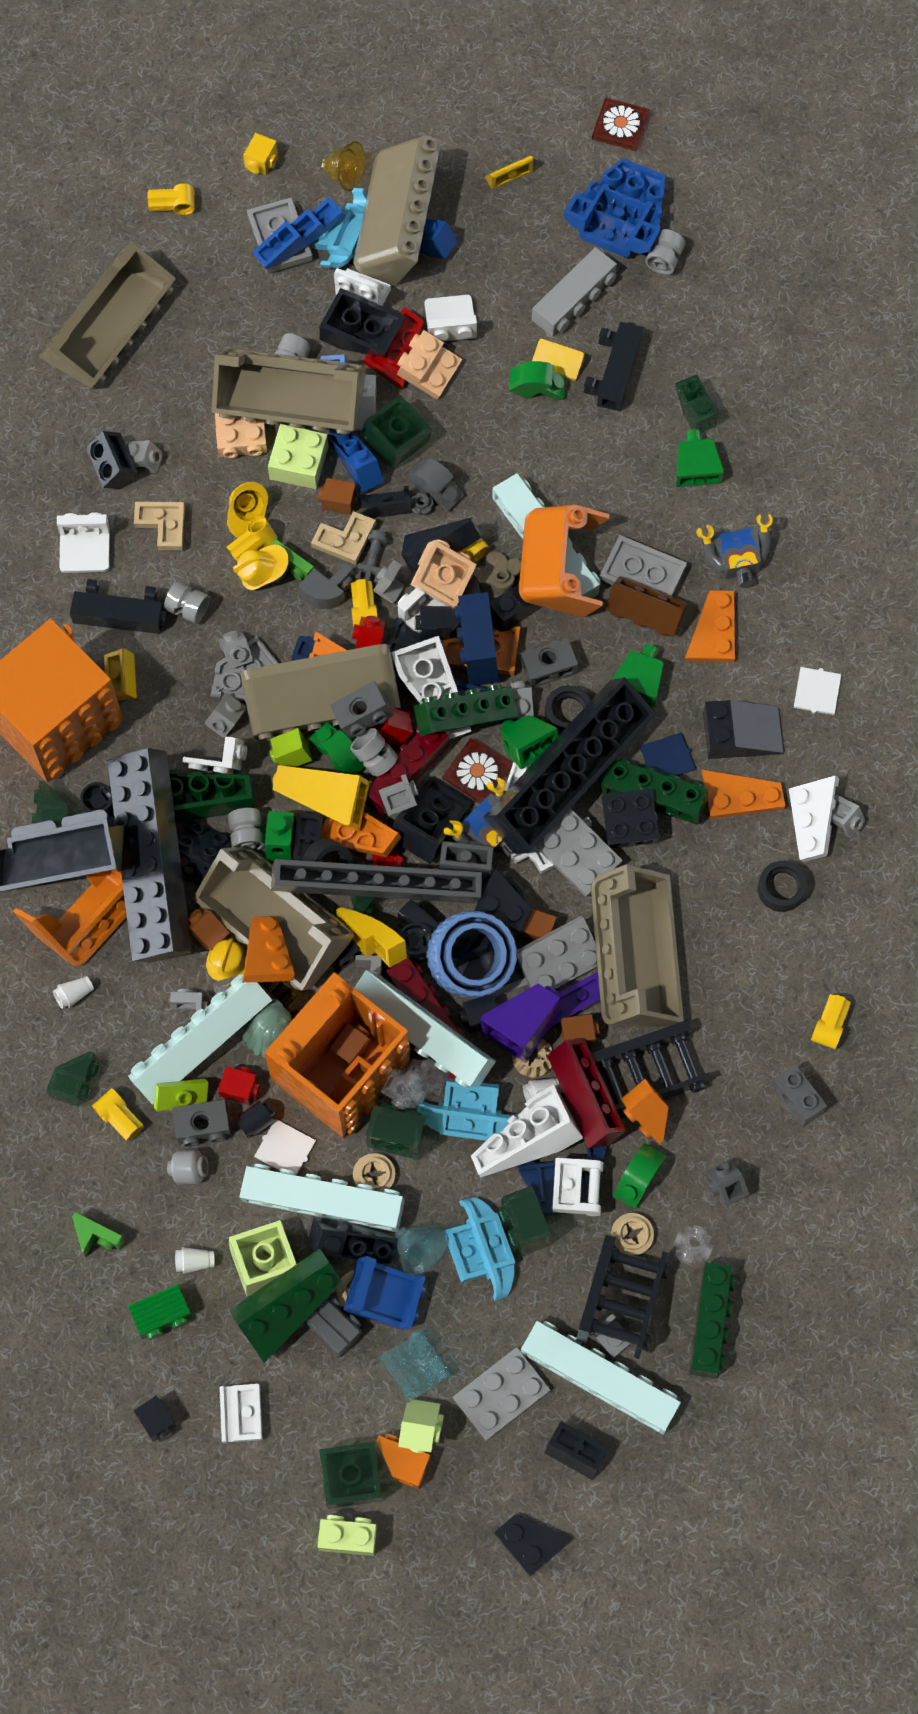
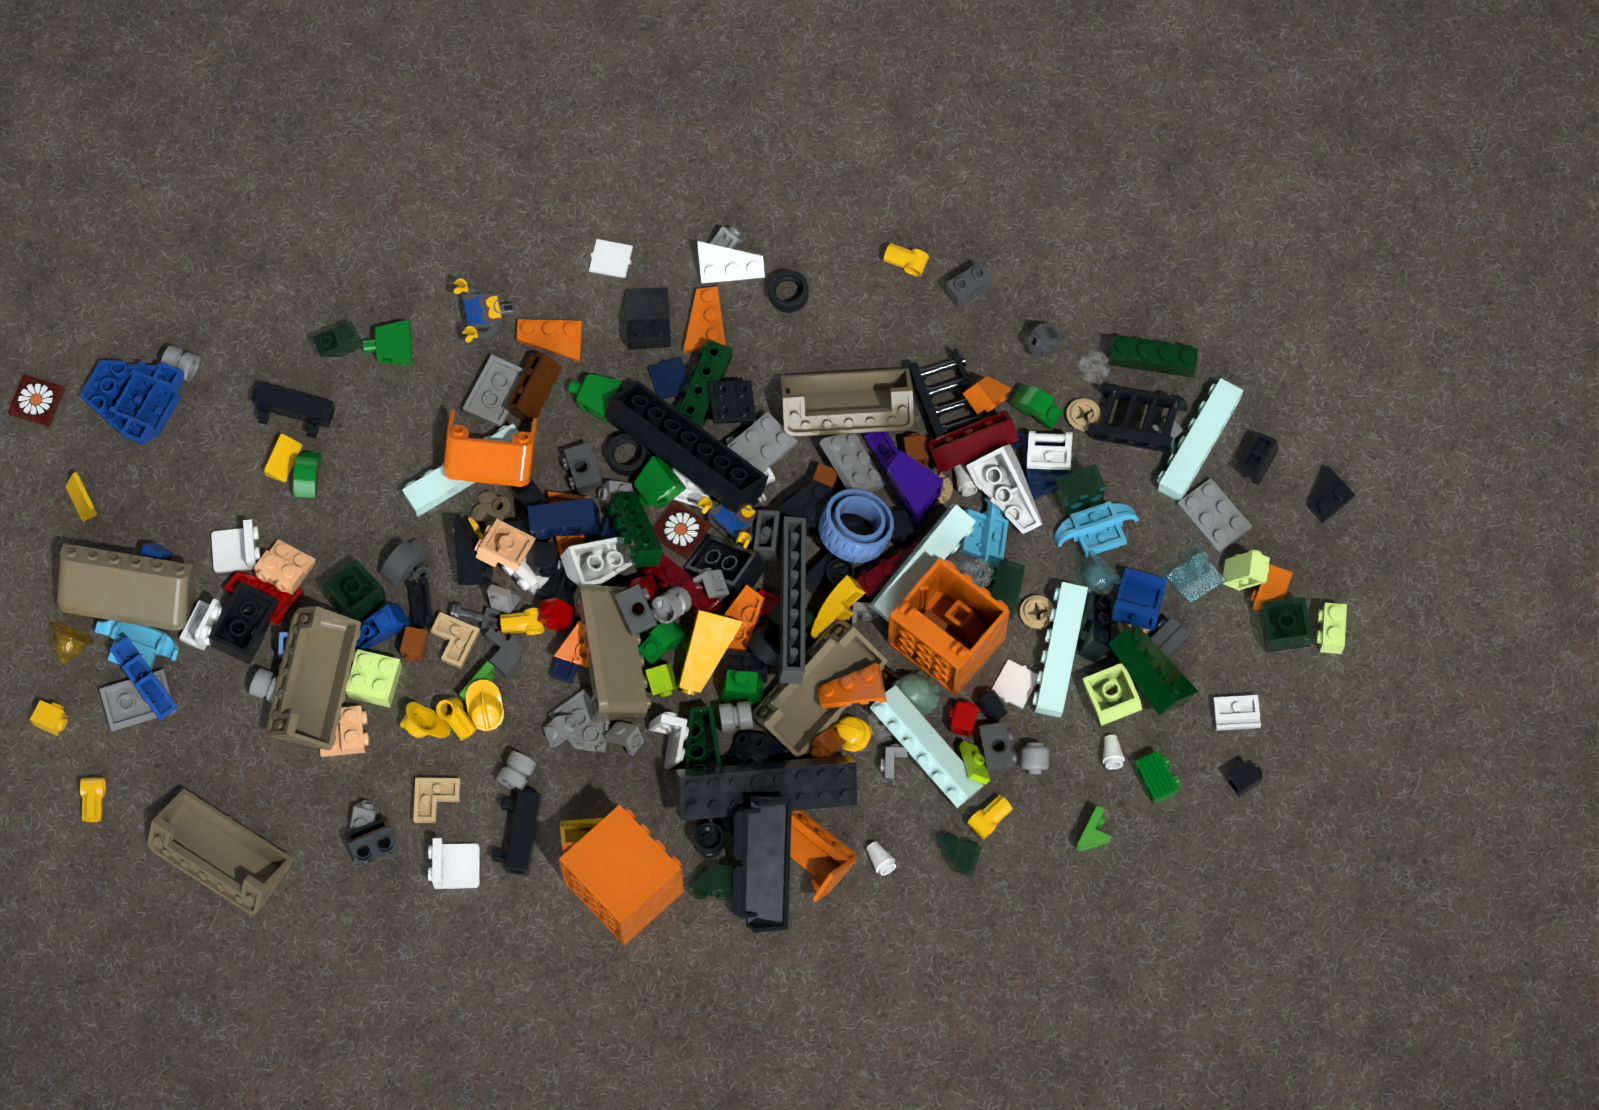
camera: 90 degrees left, 0 degrees up
light grey brick [532,247,617,337] -> none

